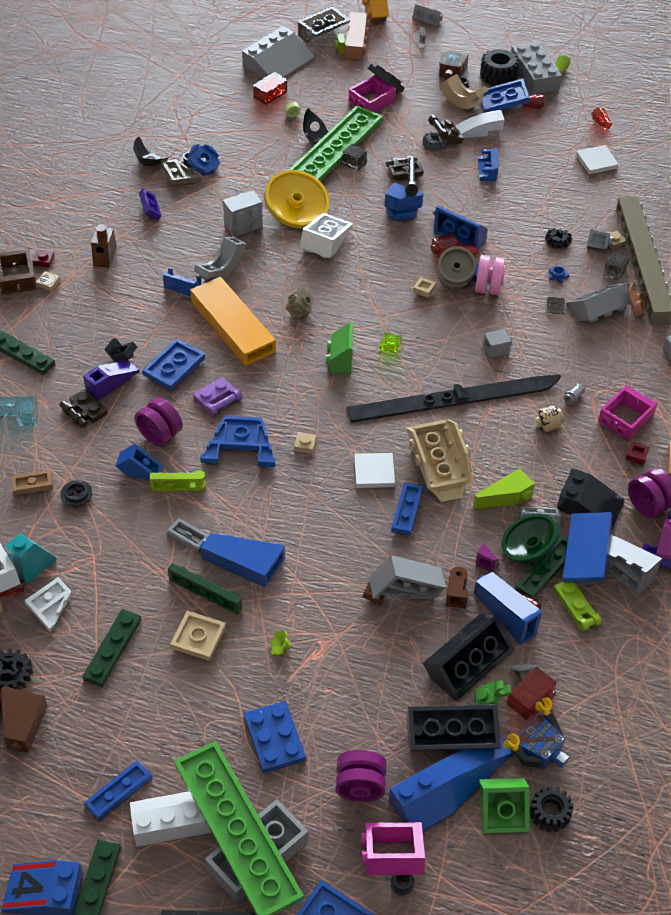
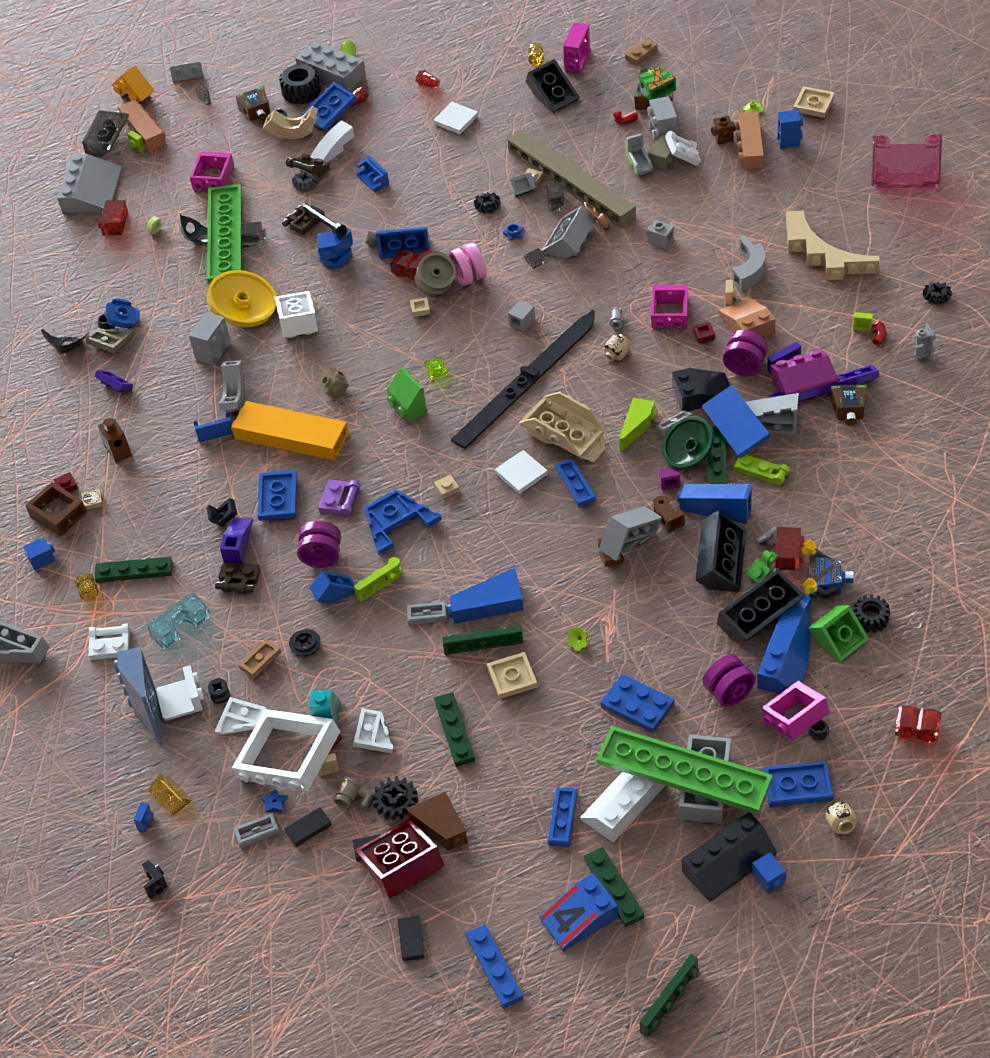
camera: 30 degrees left, 0 degrees up
black plate [367,64,405,93] -> none

